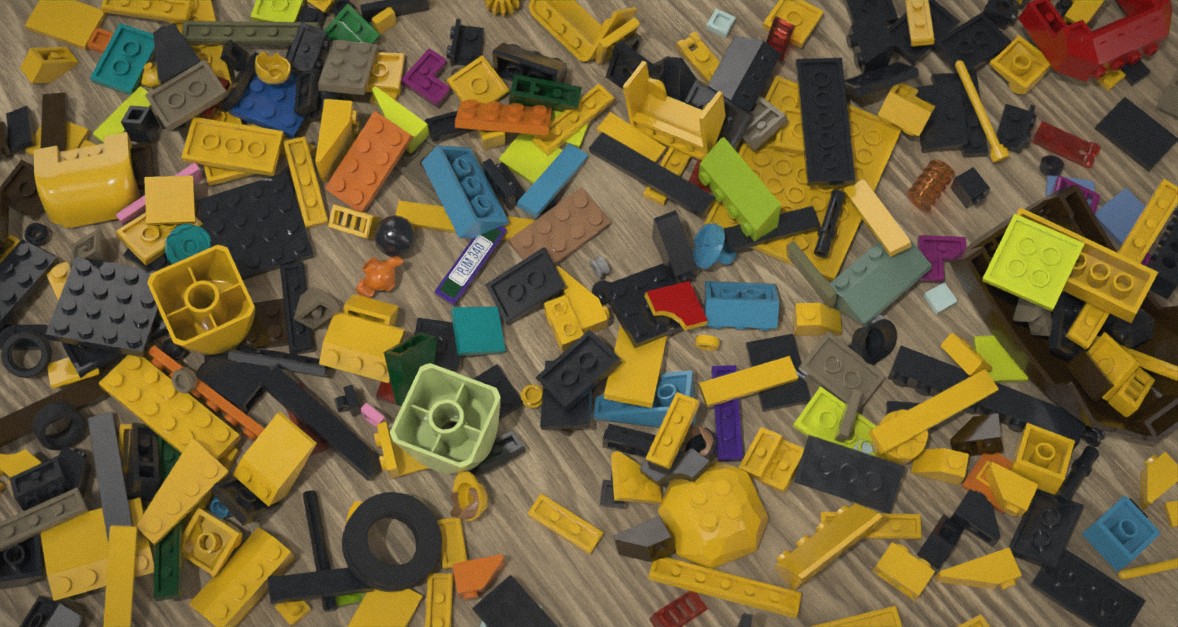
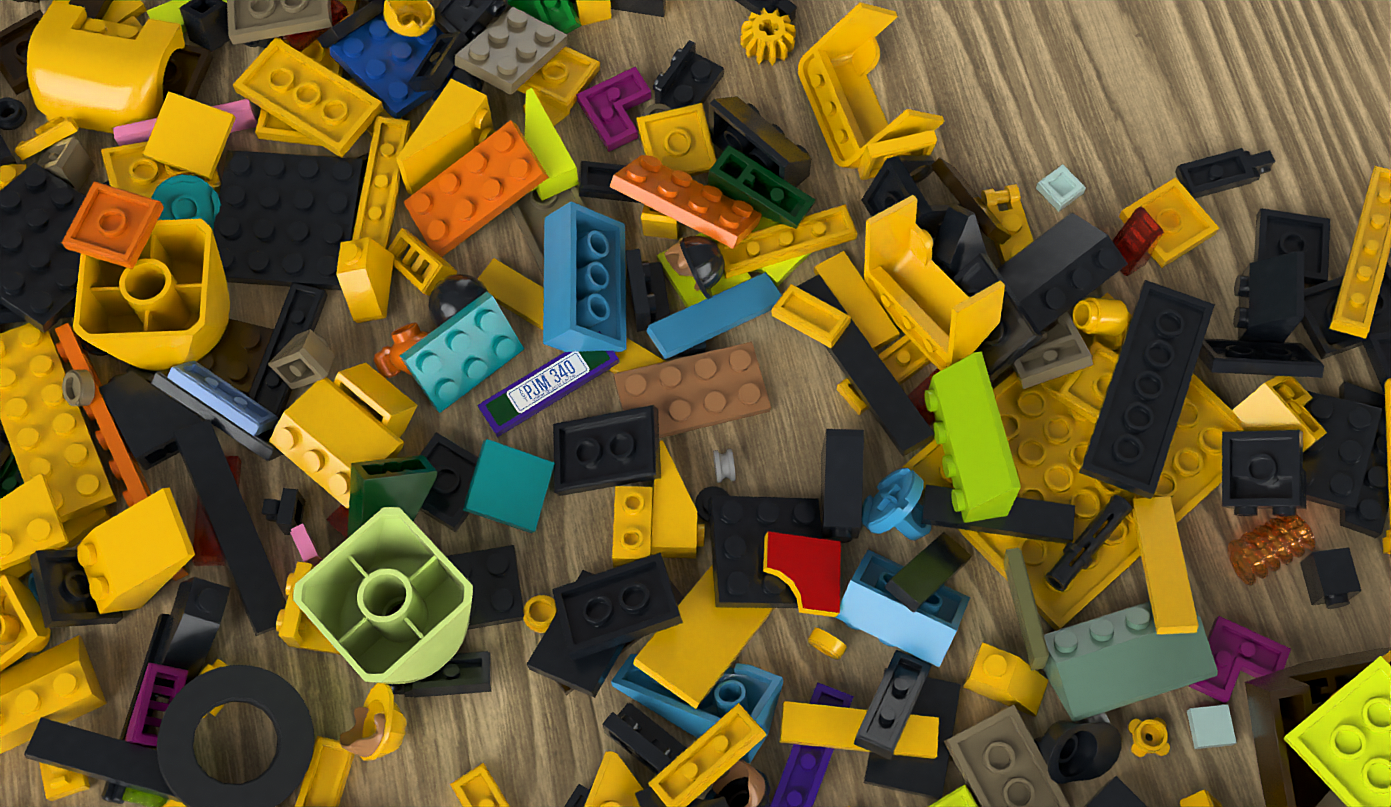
camera: 25 degrees right, 0 degrees up
none -> yellow tile [14,116,79,161]
none -> orange tile [61,181,164,269]
none -> magenta slope [125,663,188,748]
none -> black slope [151,577,231,699]
none -> medium blue tile [167,361,278,436]
none -> yellow slope [336,237,394,323]
none -> teal plate [400,291,524,413]
none -> black piece [664,236,725,299]
none -> yellow tile [771,284,851,348]
none -> black tile [854,650,932,760]
none -> tile [884,532,972,613]
none -> dark brown tile [931,157,1011,245]
none -> yellow brick [1073,297,1129,335]
none -> yellow plate [1128,717,1170,758]
none -> black plate [1222,430,1307,516]

